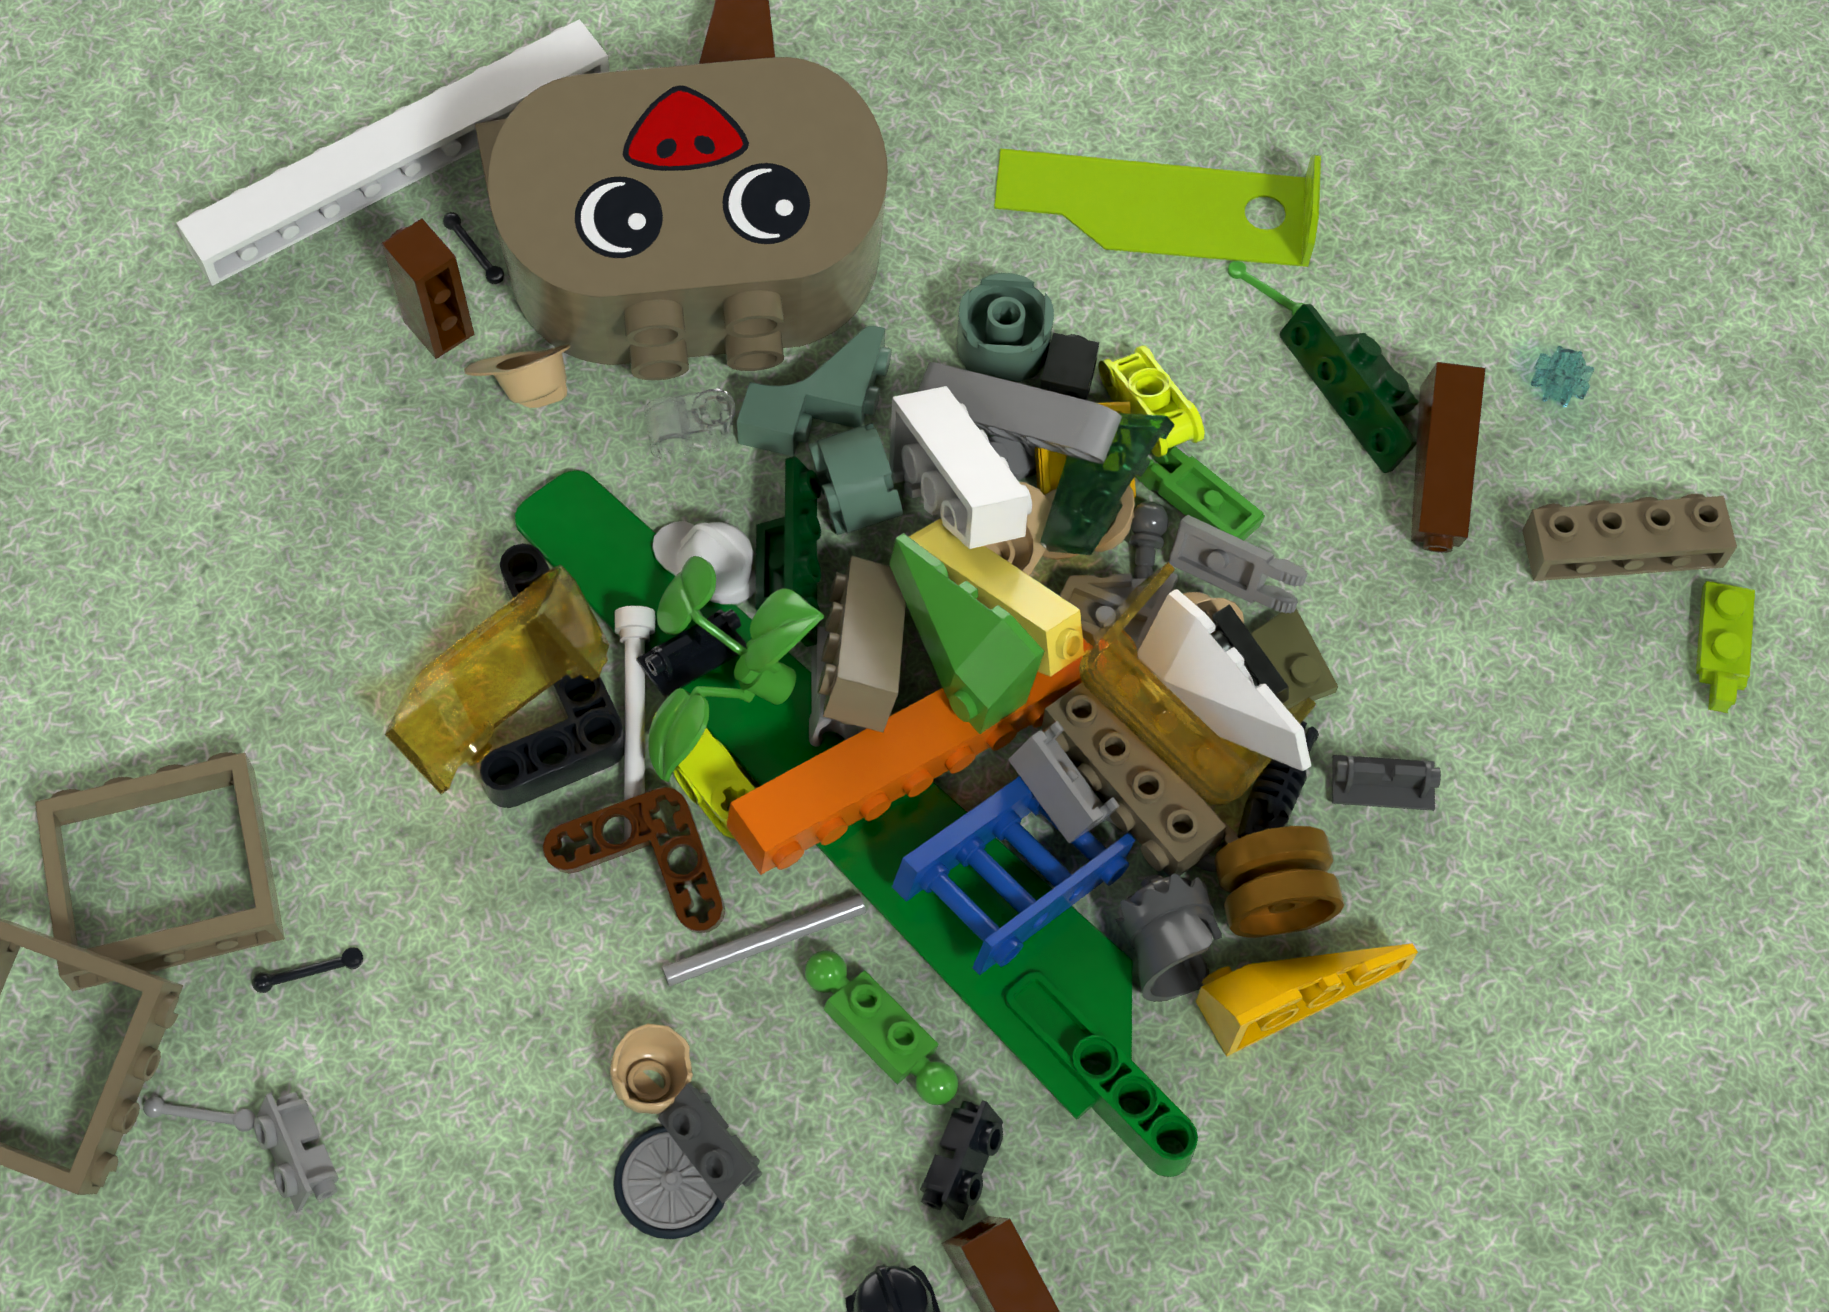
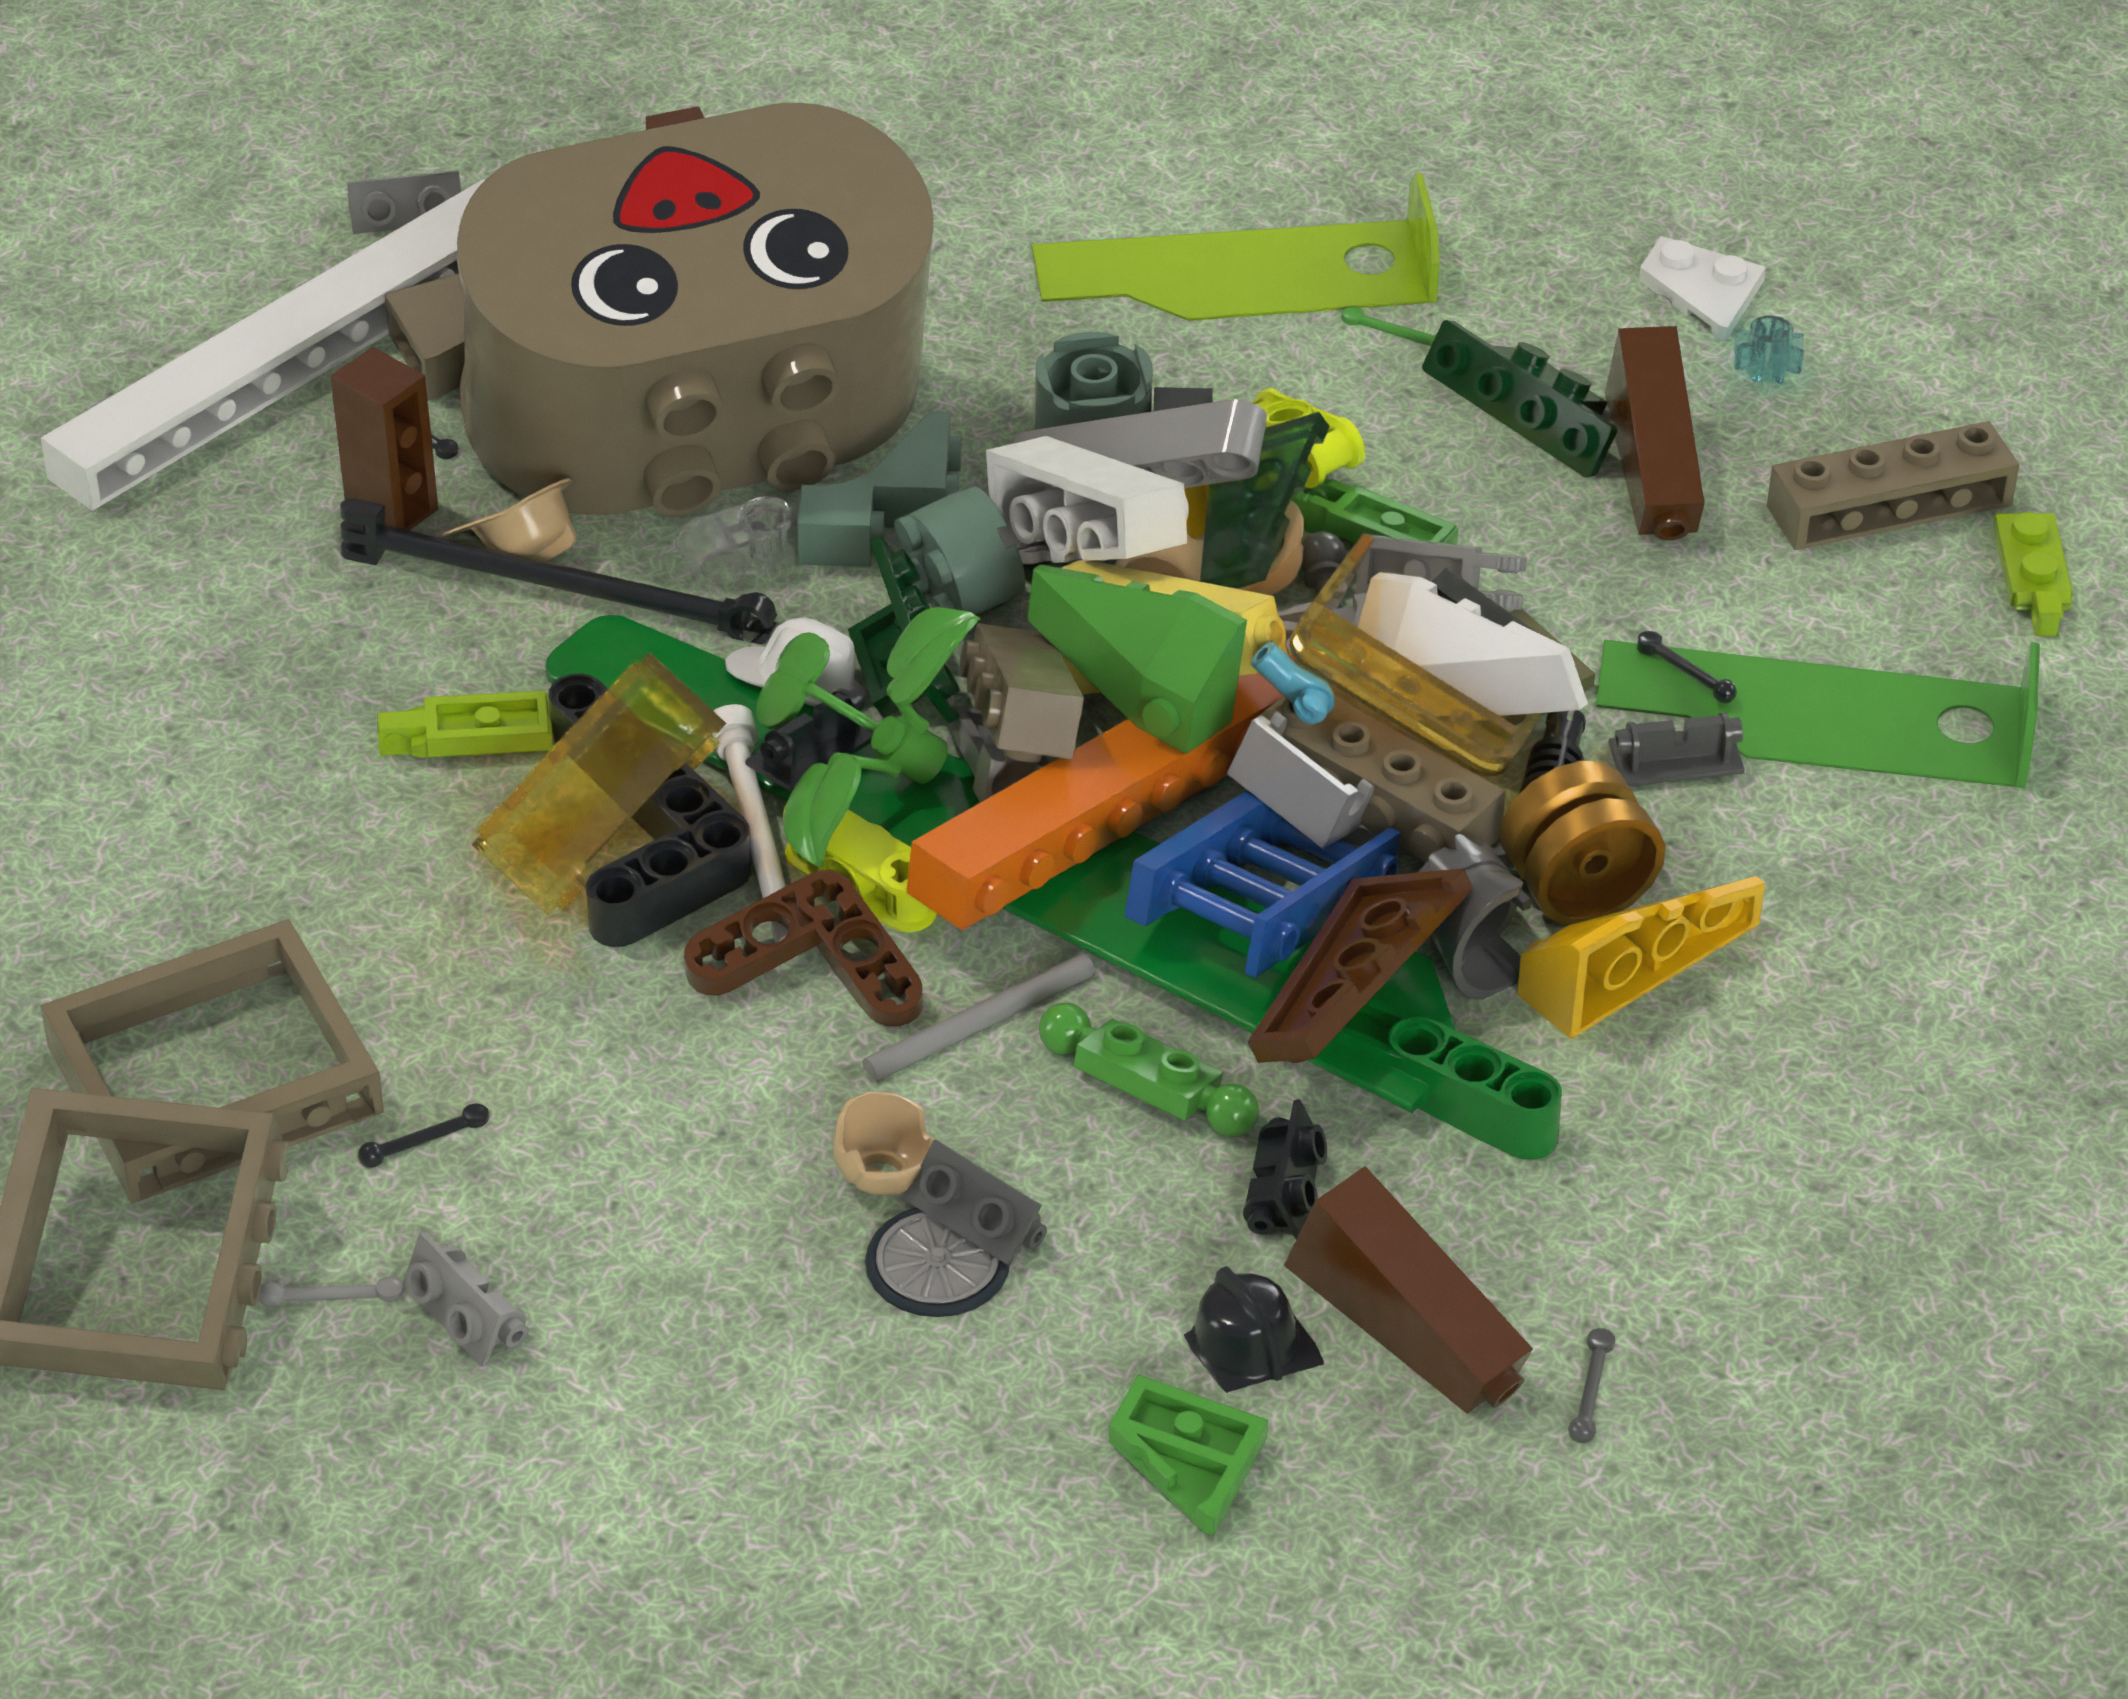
camera: 10 degrees left, 20 degrees down
none -> black hinge [340,498,777,645]
none -> light grey hinge [347,170,461,234]
none -> lime hinge [377,690,553,758]
none -> reddish brown wing [1248,868,1473,1063]
none -> medium azure arm [1251,641,1335,724]
none -> bright green piece [1596,640,2040,788]
none -> black hinge [1637,631,1737,704]
none -> white wing [1639,236,1766,341]

